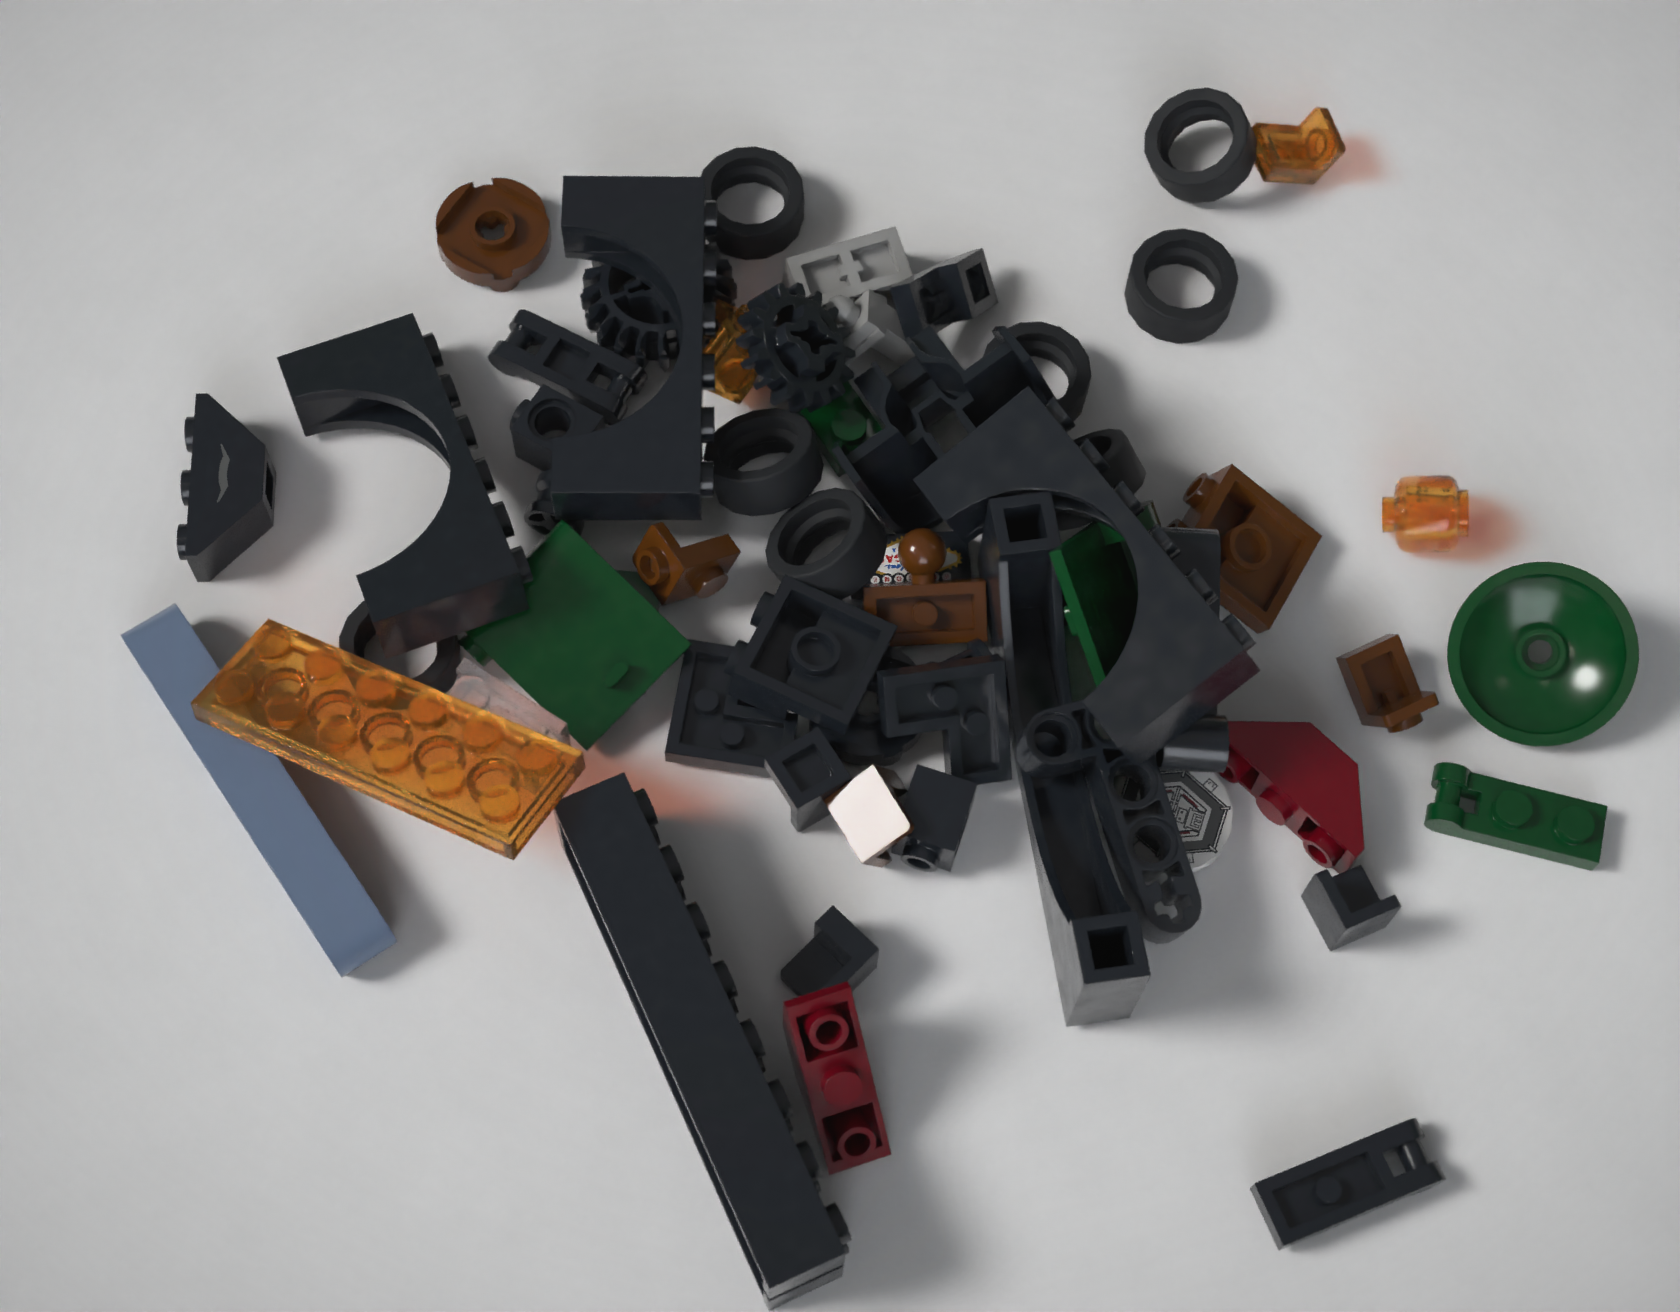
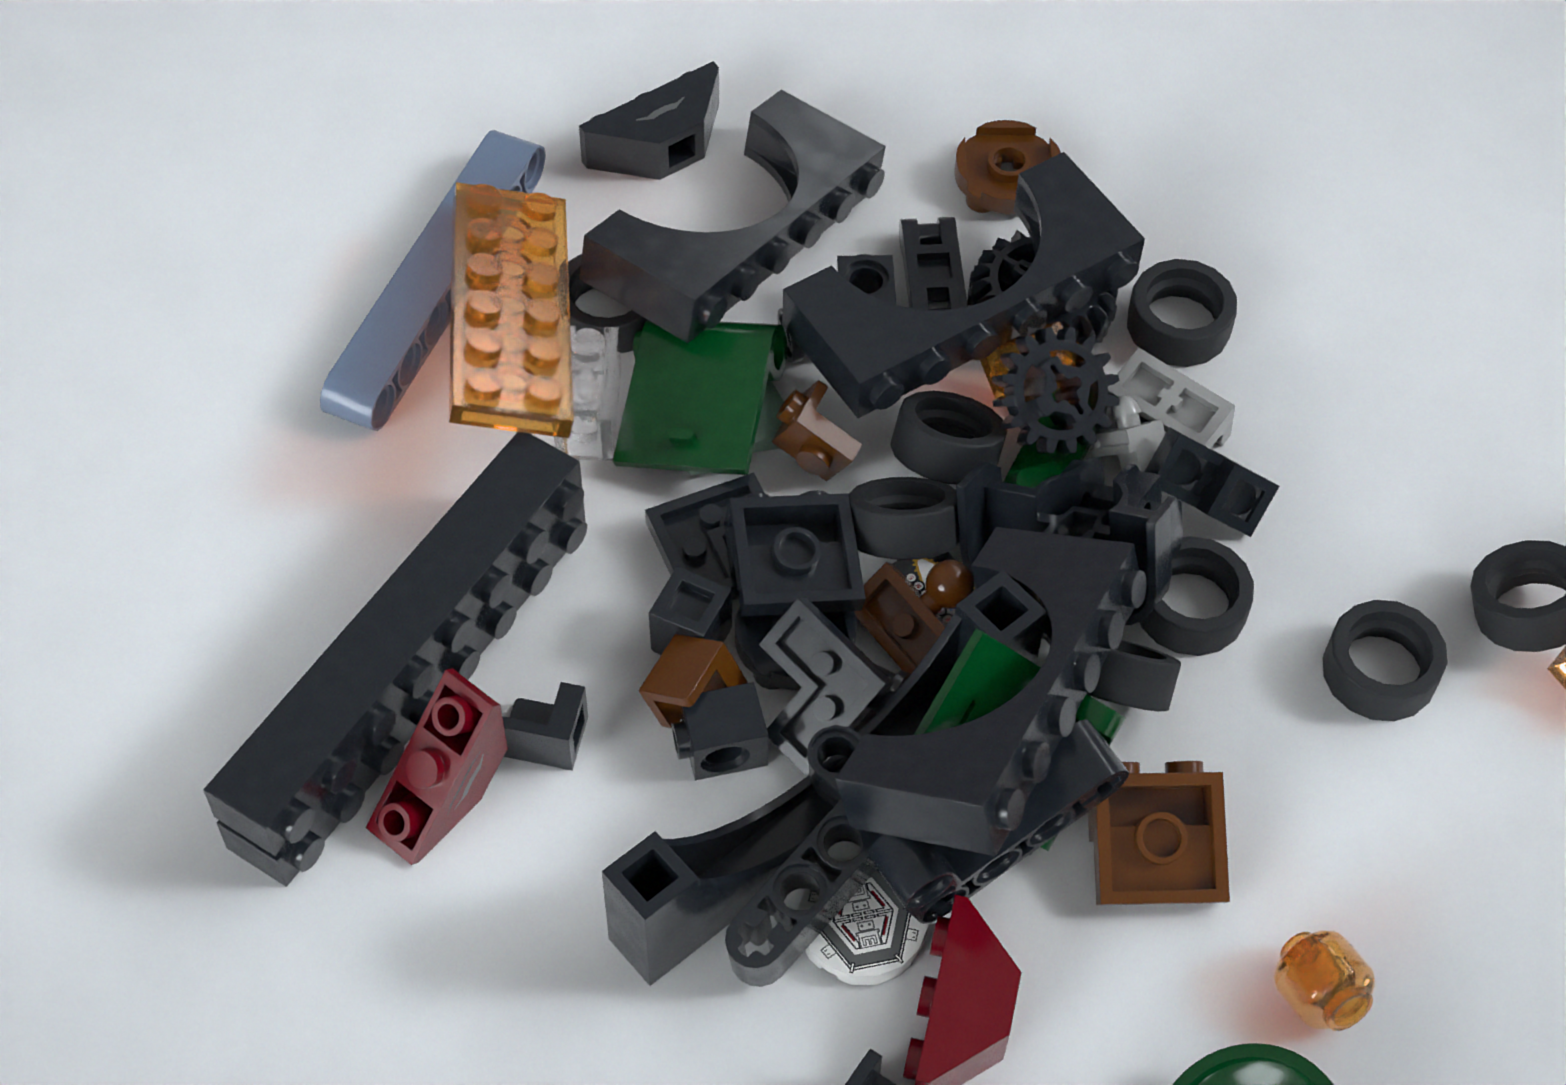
camera: 60 degrees right, 10 degrees down
reddish brown bracket [1336,634,1439,733] -> none

